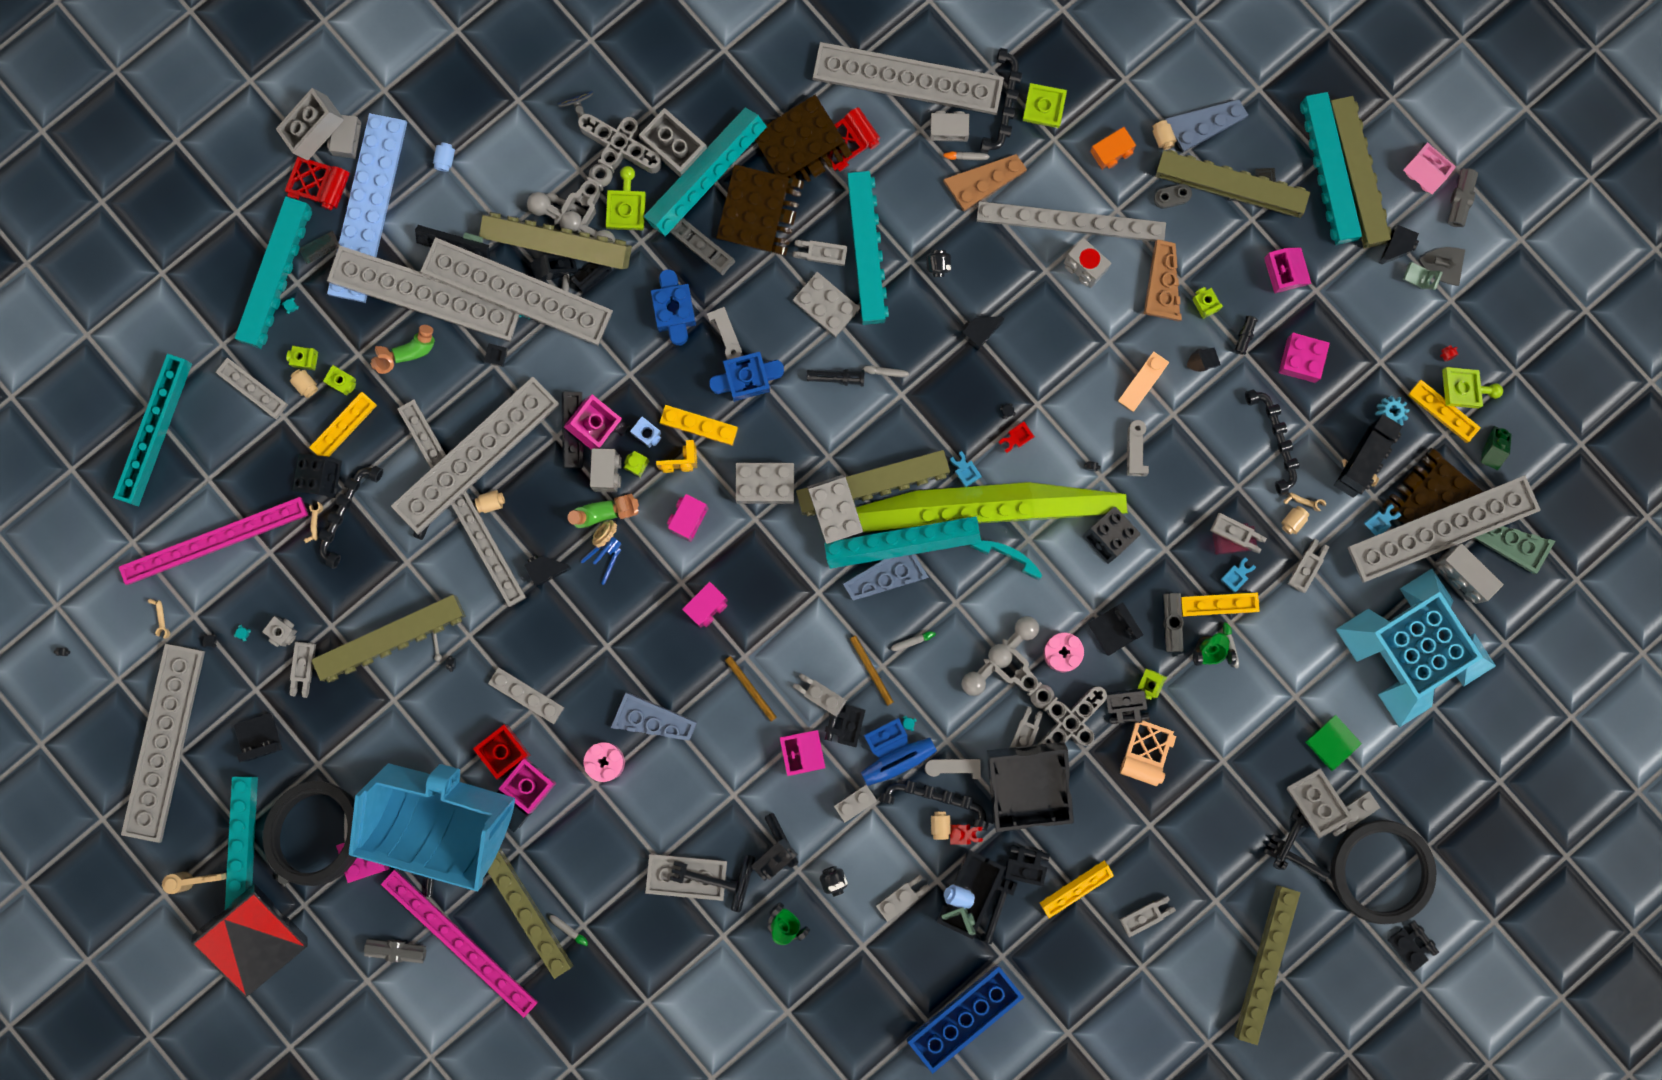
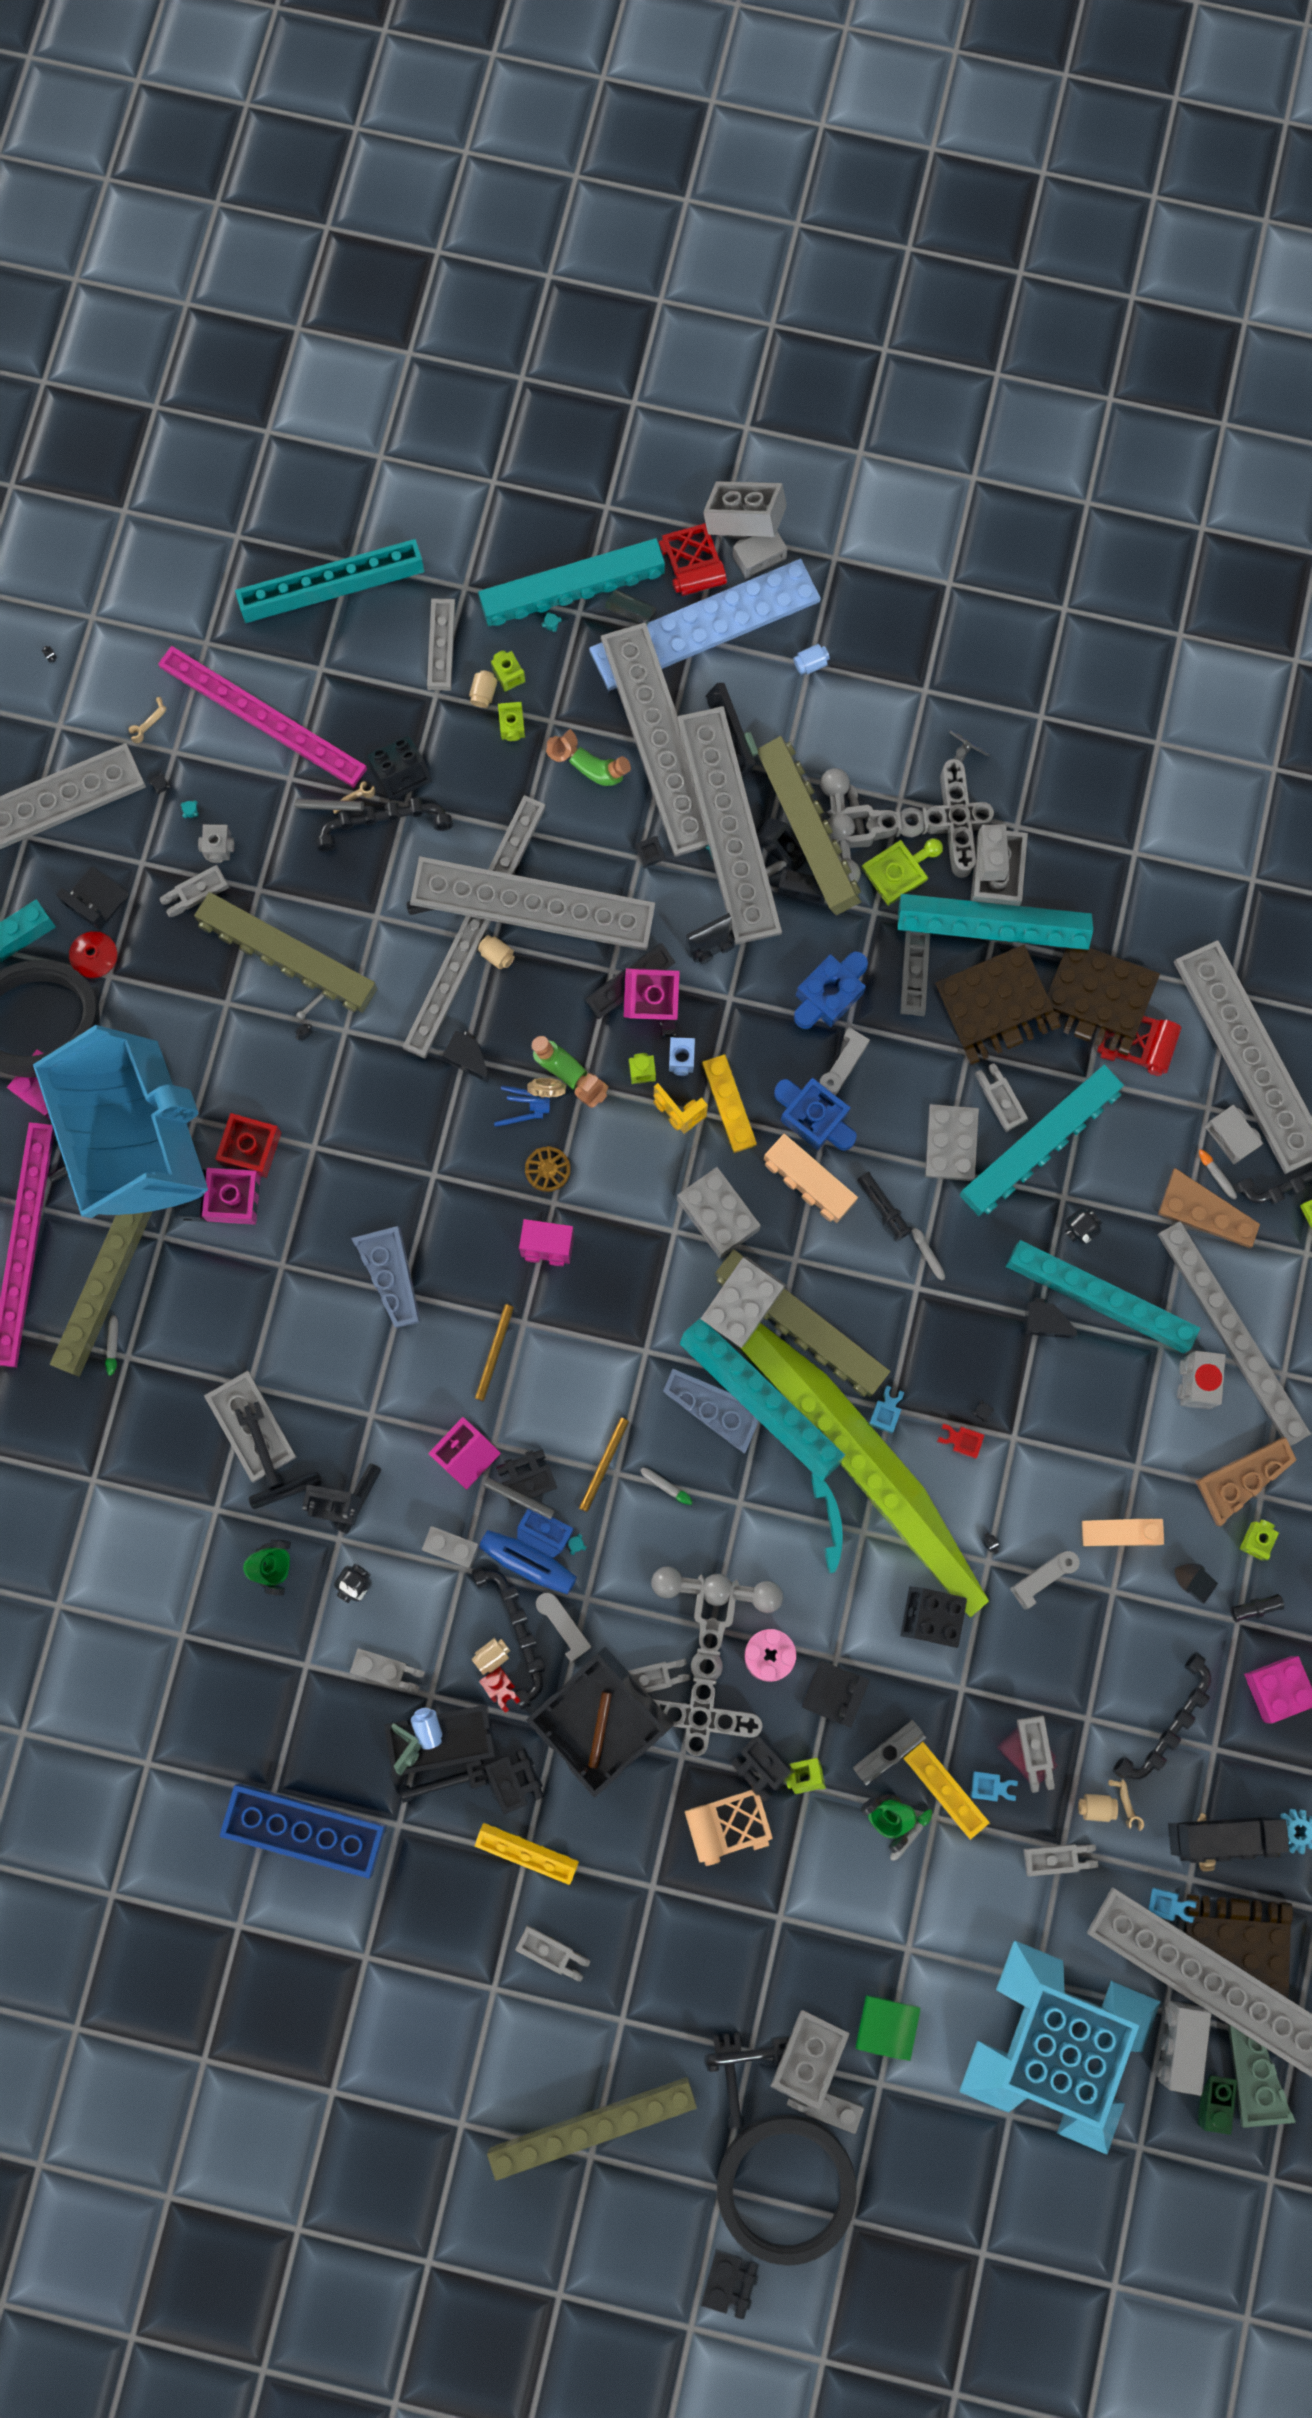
camera: 55 degrees right, 5 degrees down
yellow plate [309,392,377,457] -> none
light grey plate [488,667,565,724] -> none
bright pink brick [584,743,625,782] -> none
light grey brick [590,449,622,492] -> none
dark pink brick [667,494,708,542] -> none
light grey hinge [793,673,847,717] -> none
none -> red dish [69,931,117,978]
none -> dark grey bar [294,799,364,811]
none -> dark grey bar [483,1477,555,1520]
none -> pearl gold wheel [525,1146,571,1192]
none -> reddish brown bar [588,1690,612,1768]
none -> black slope [685,913,735,964]
none -> light nougat brick [764,1134,858,1223]
none -> light grey brick [978,824,1009,881]
none -> teal brick [1006,1240,1201,1354]
none -> dark green slope [1197,2075,1237,2135]

